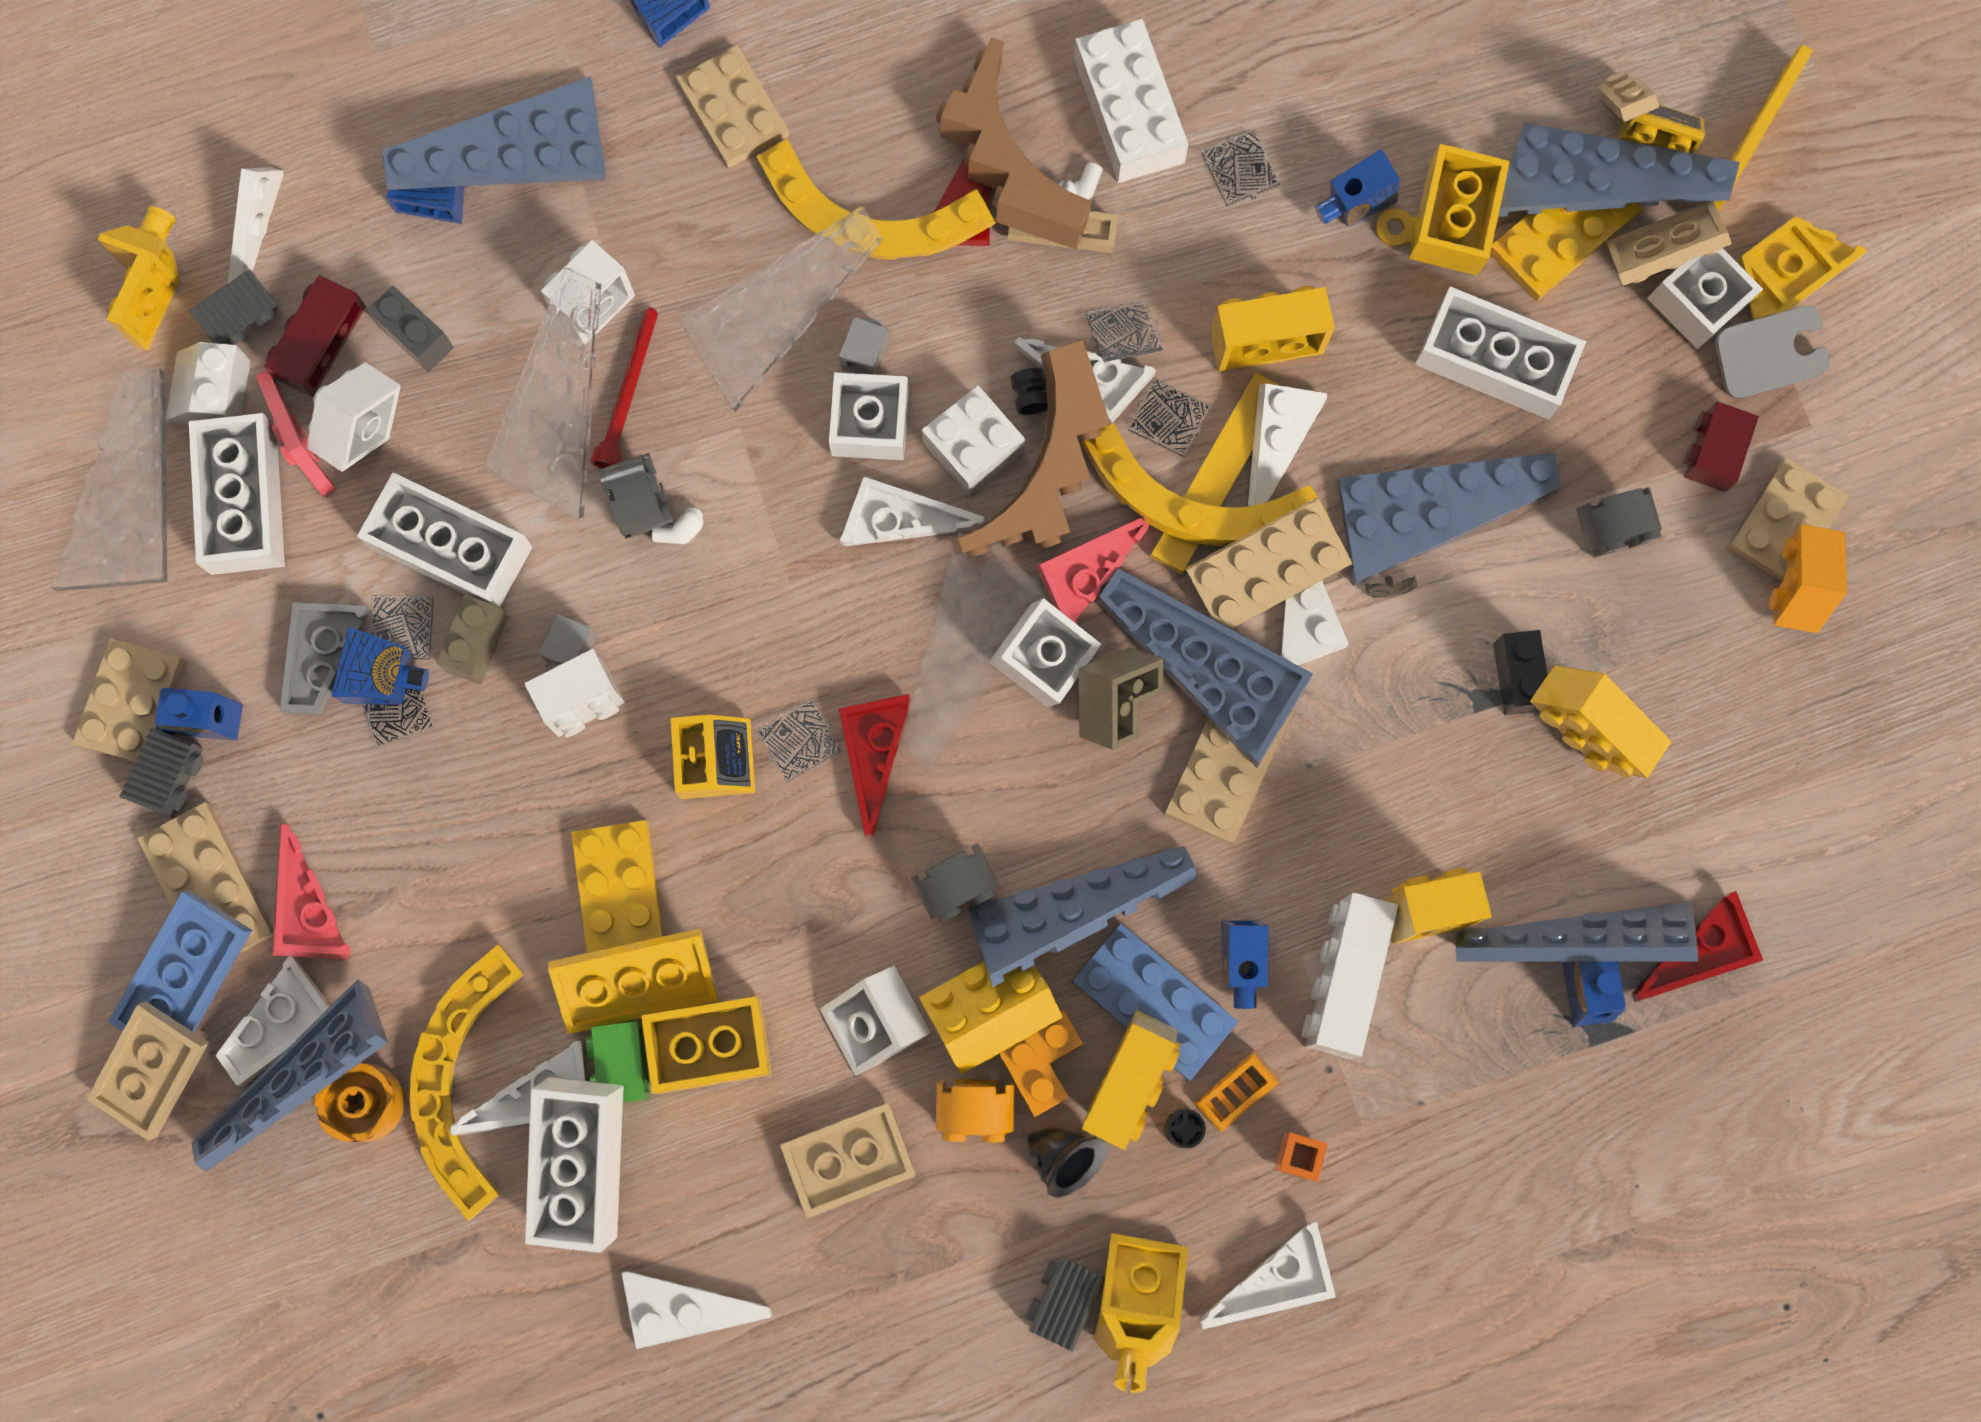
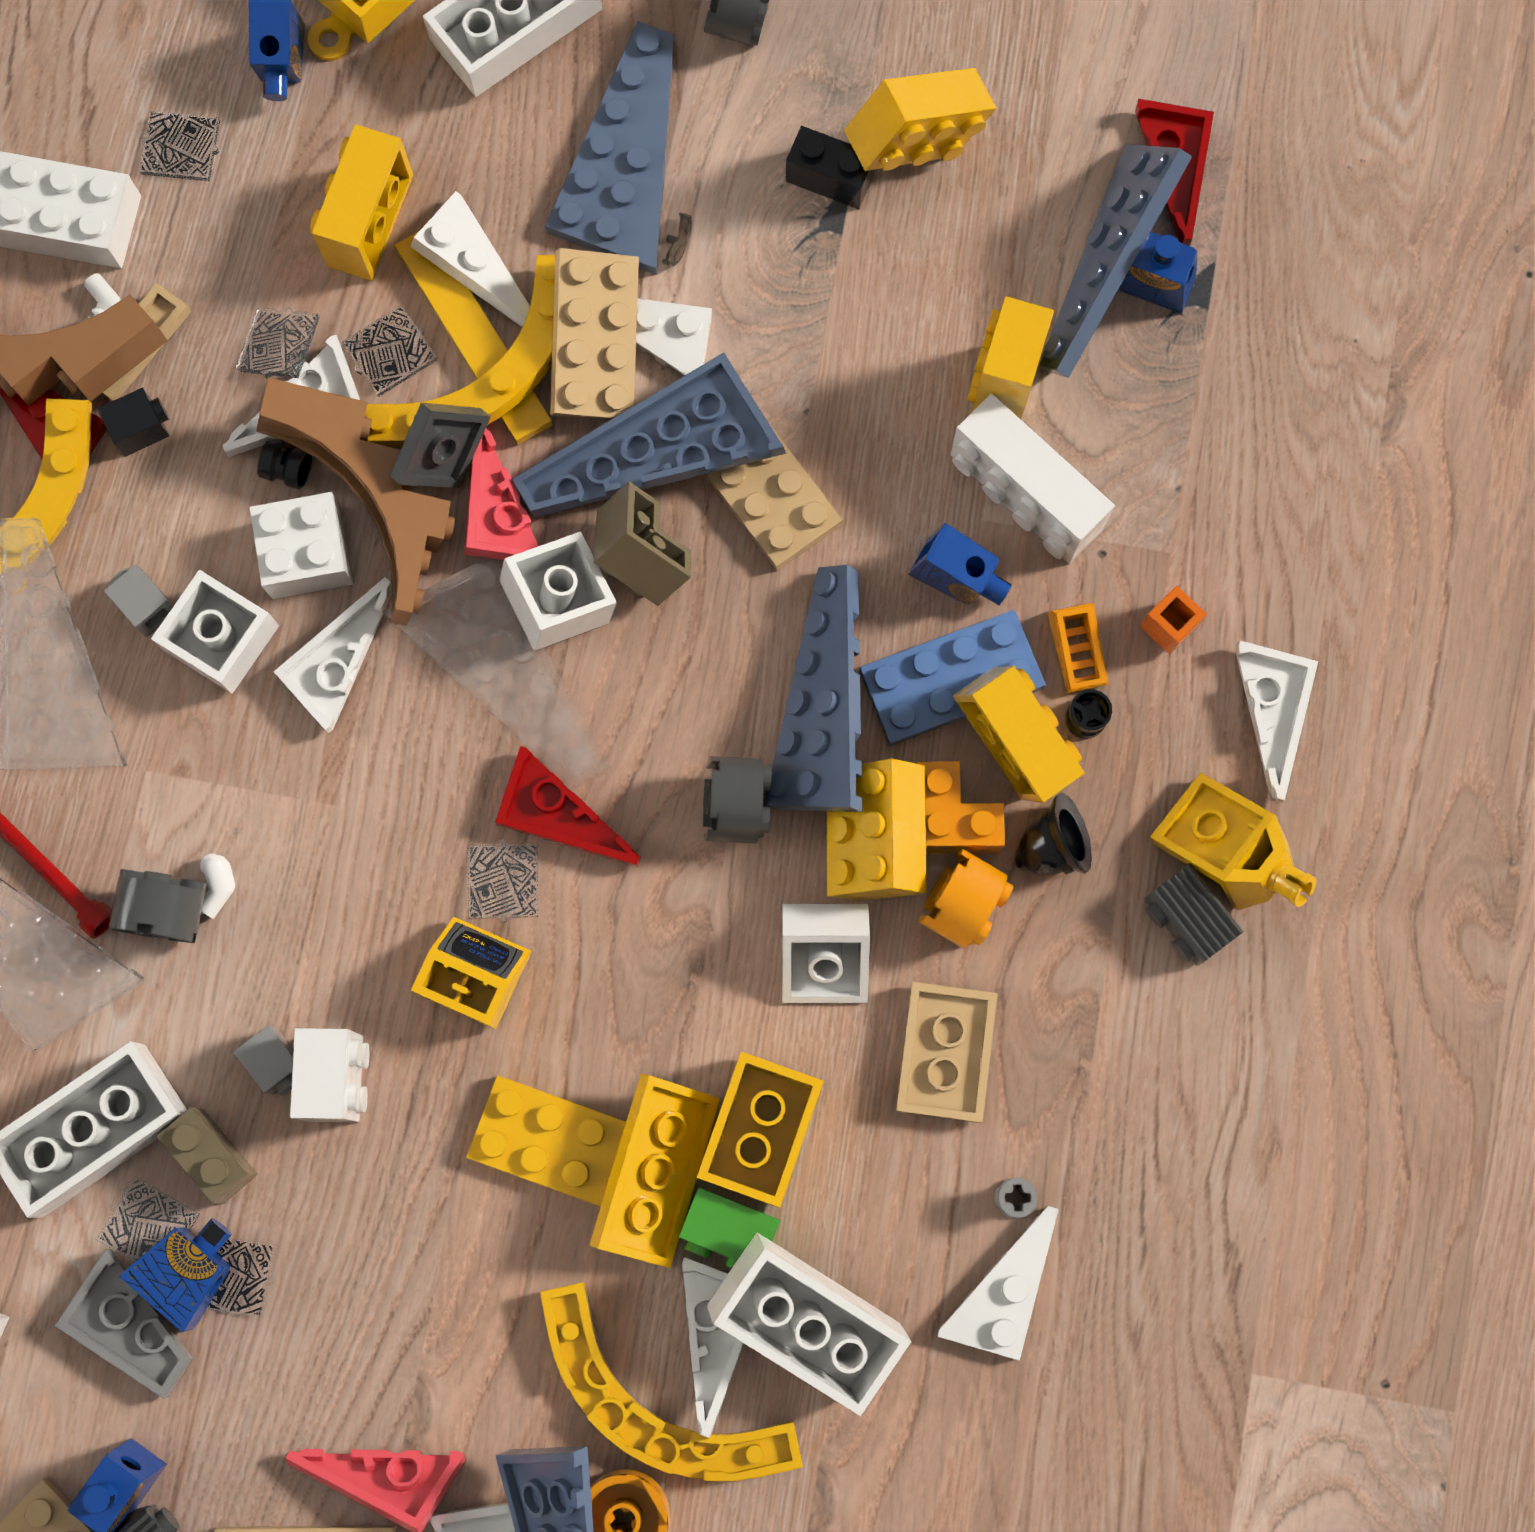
camera: 60 degrees left, 0 degrees up
none -> black brick [97,387,170,457]
none -> dark grey plate [390,403,491,488]
none -> light grey bush [994,1178,1038,1218]

